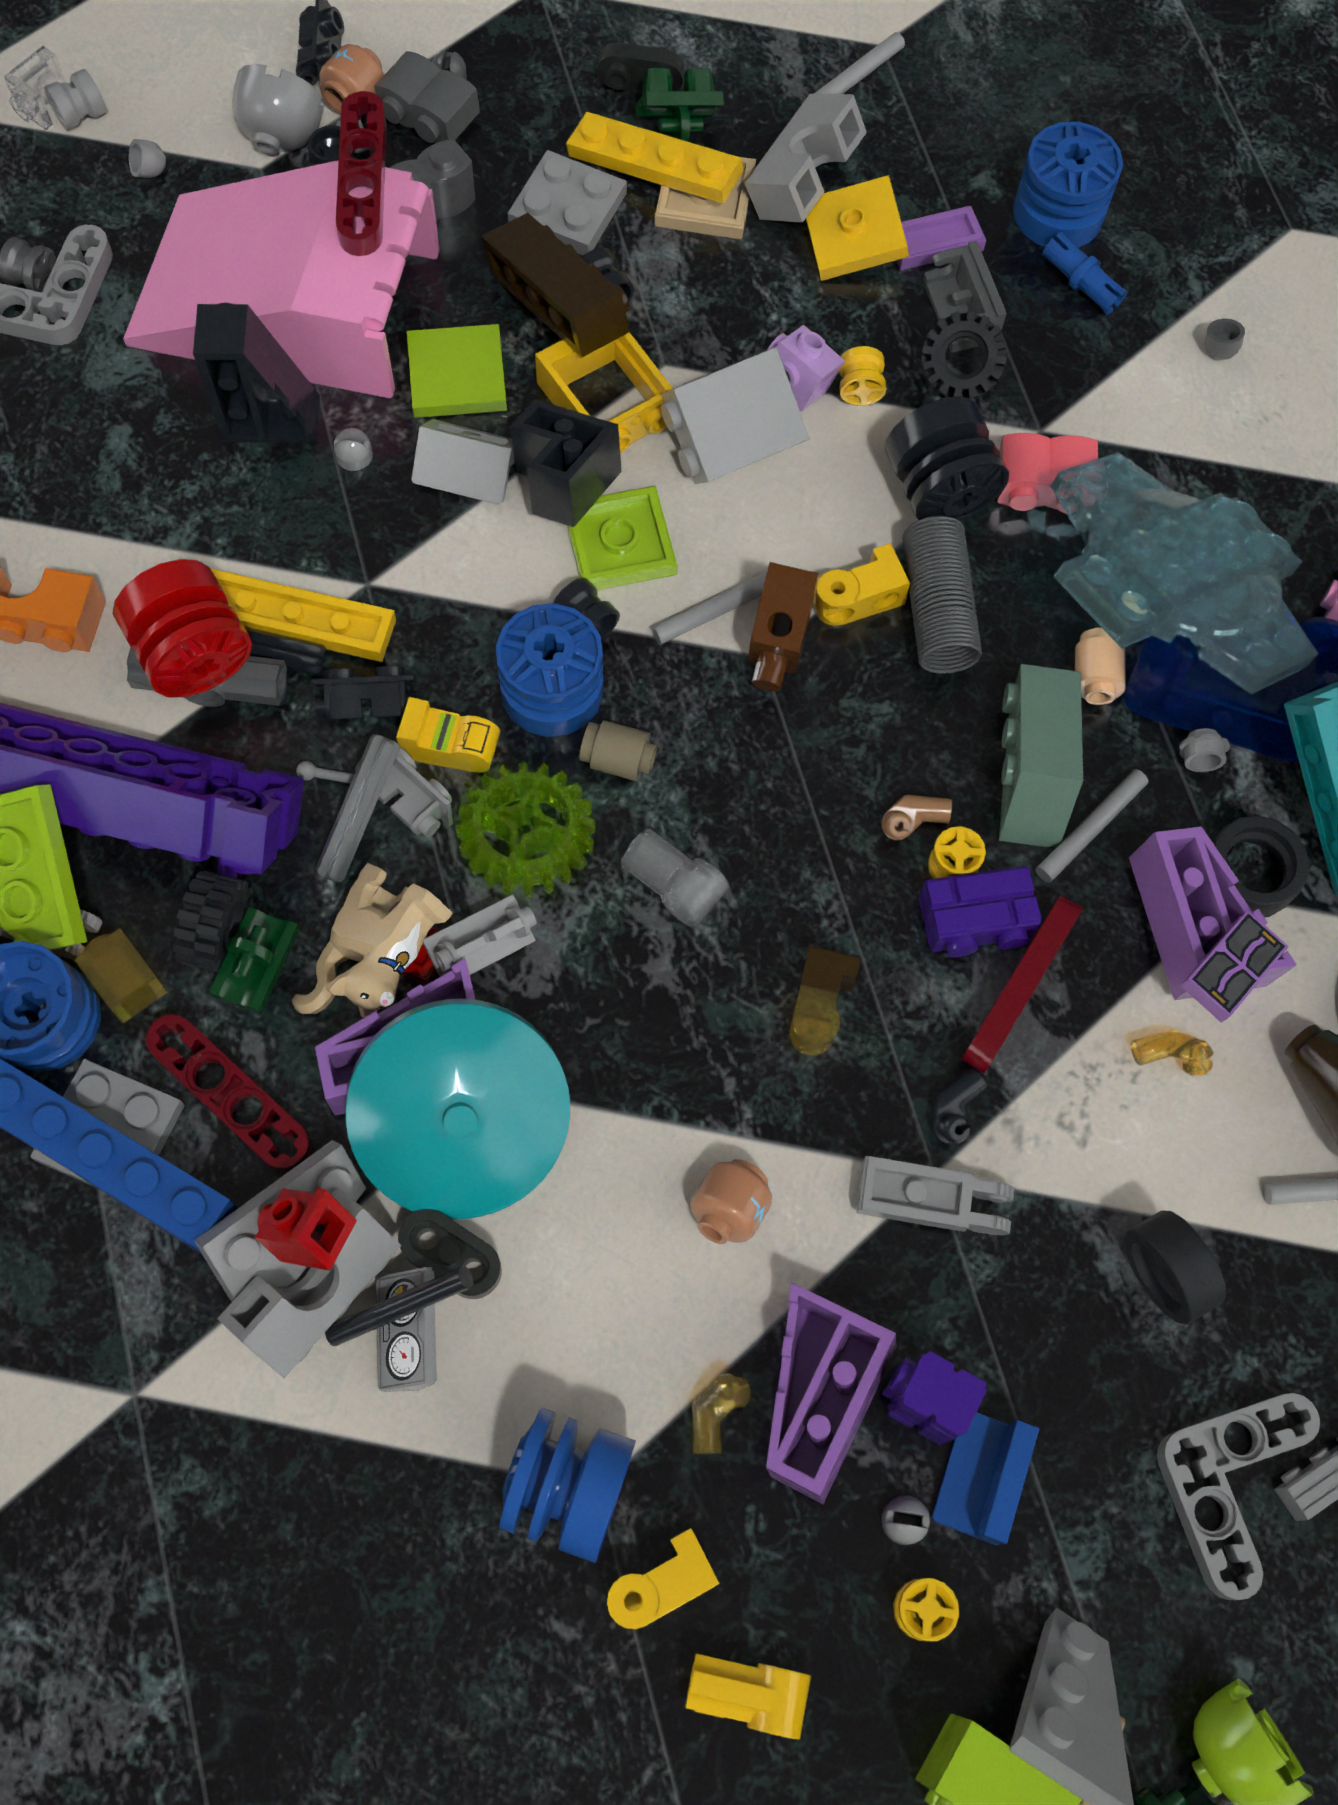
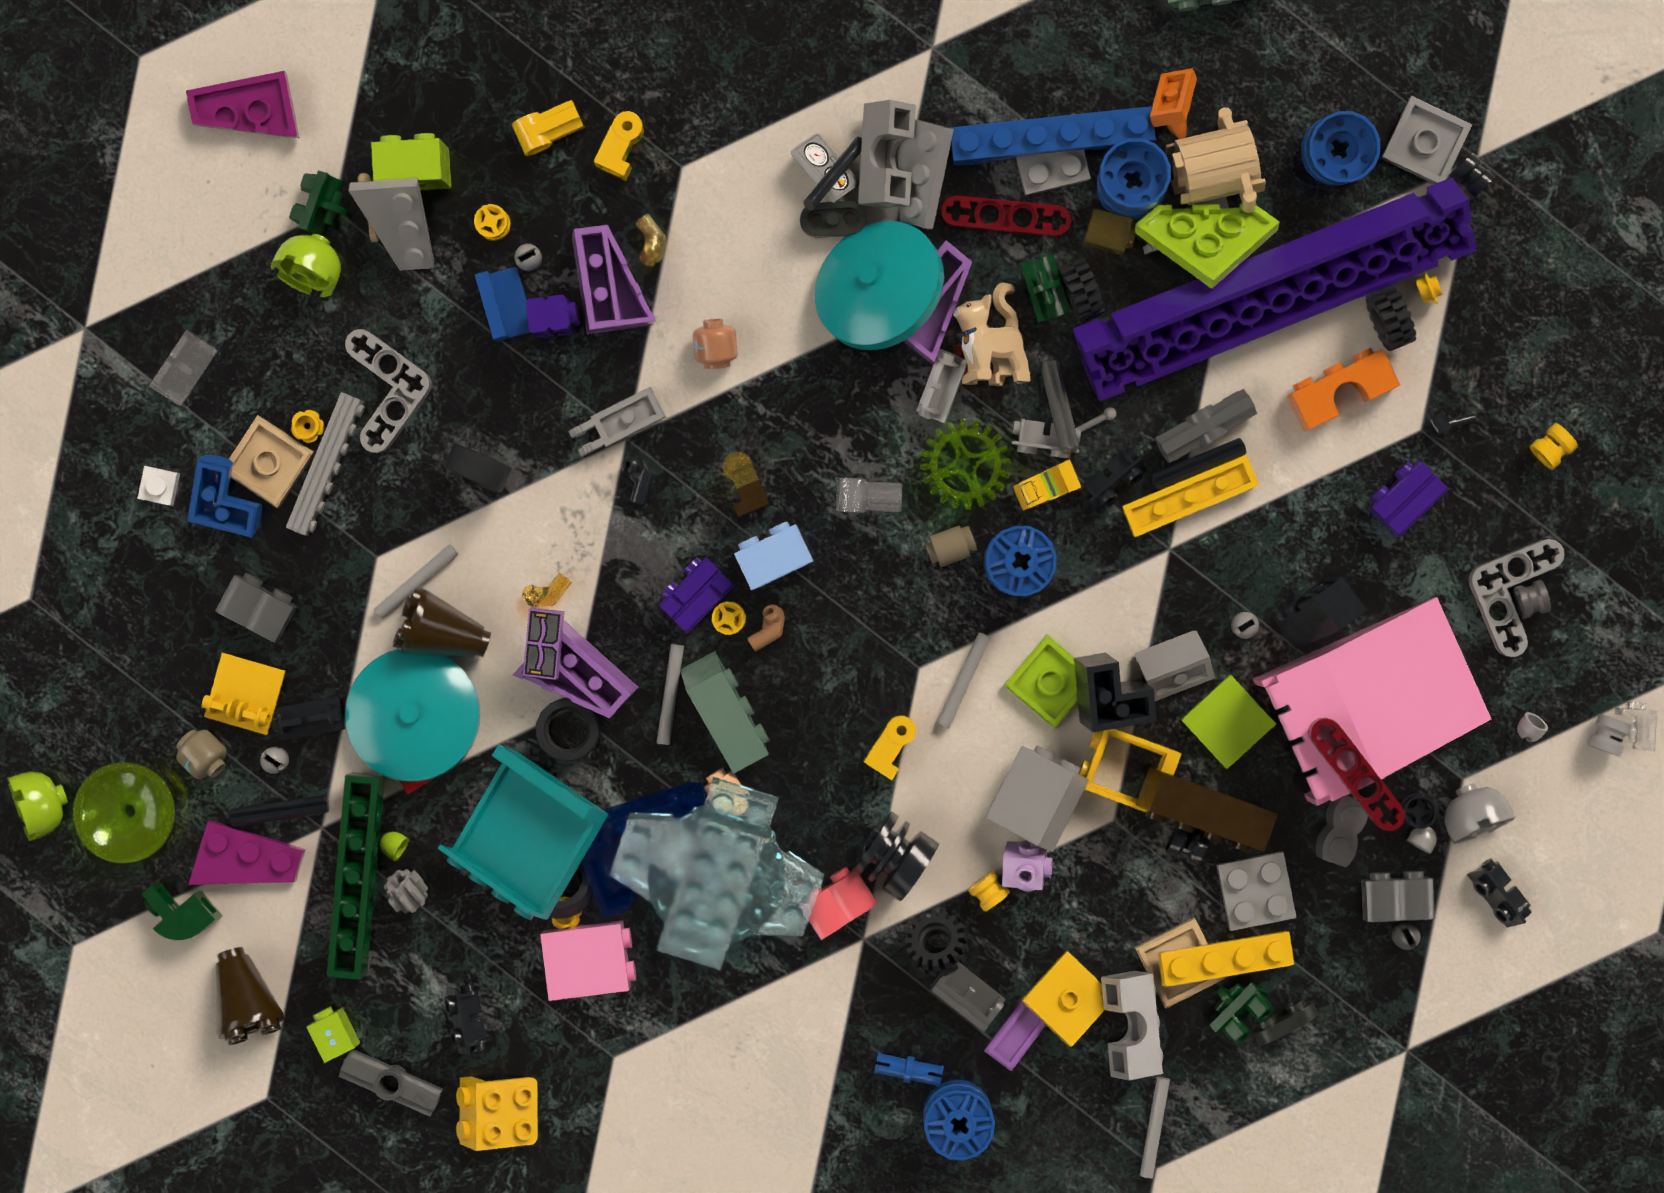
camera: 150 degrees right, 20 degrees up
red wheel [112,559,252,698] -> none
red brick [255,1188,357,1271] -> none
nougat head [319,44,384,114] -> none
blue wheel [499,1407,636,1563] -> none
black wheel [553,577,620,641] -> none
reddish brown torso [748,562,819,691] -> none
dark grey piece [902,516,982,674] -> none
dark red beam [961,894,1083,1074] -> none
light grey plate [1179,728,1230,772] -> none
dark grey hinge [1205,318,1245,360] -> none
none -> light blue brick [734,521,814,590]
none -> dark purple brick [1367,461,1449,537]

